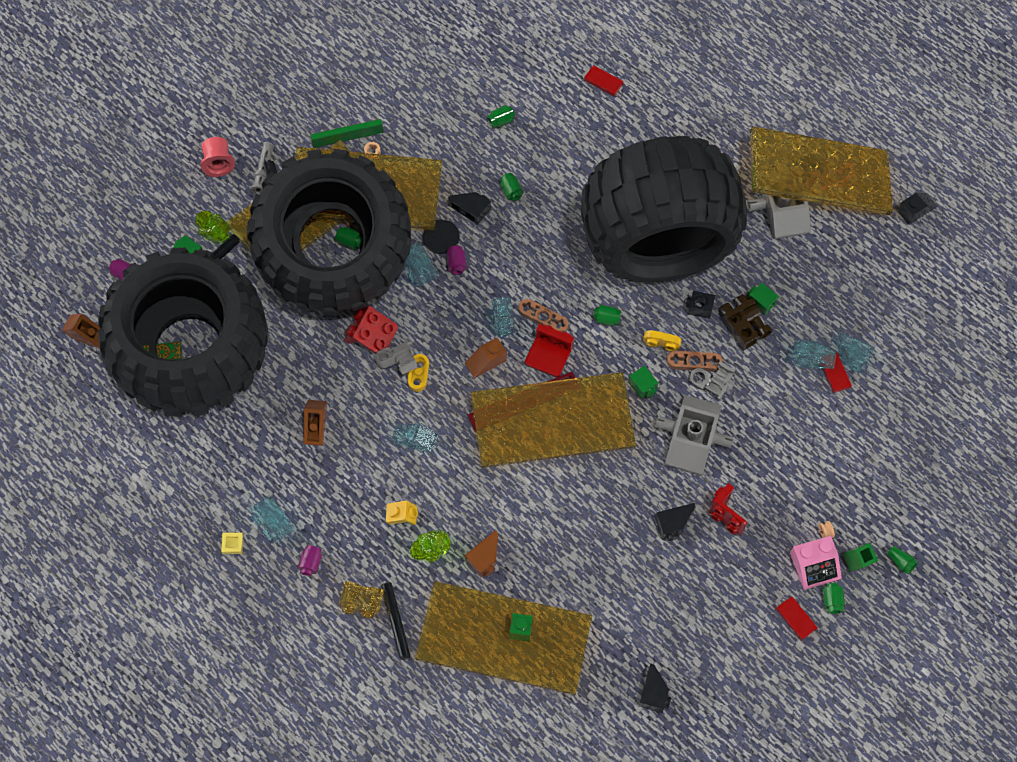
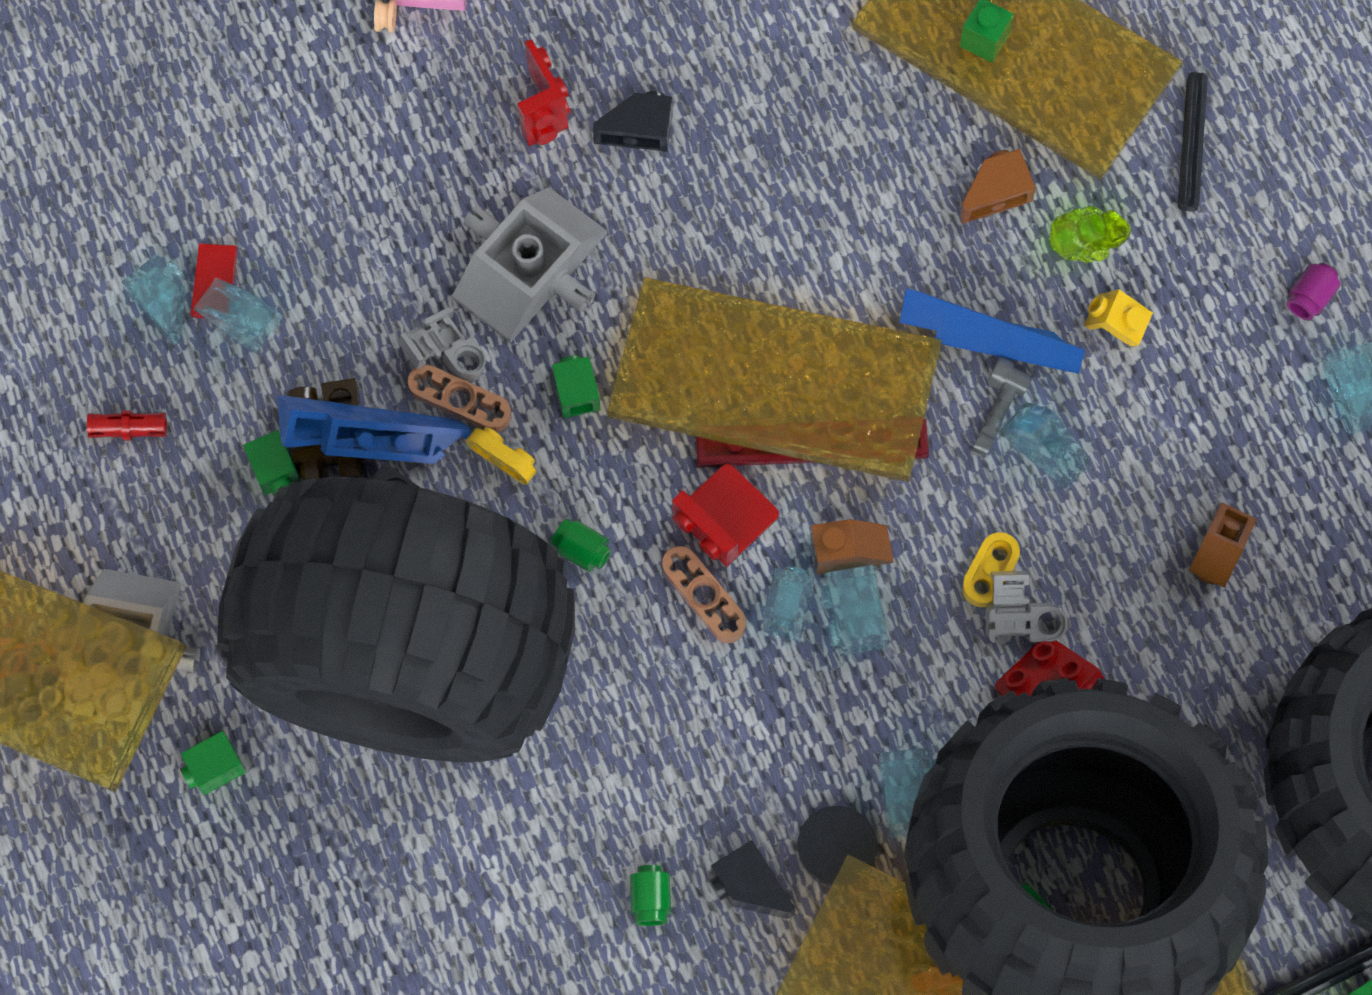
camera: 155 degrees left, 5 degrees up
clear yellow cylinder [340,581,384,619] -> none
magenta brick [447,246,467,275] -> none
none -> red pin [87,410,167,441]
none -> blue wedge [278,395,472,464]
none -> clear light blue brick [820,565,888,657]
none -> blue wedge [899,288,1085,374]
none -> dark grey brick [971,356,1033,458]

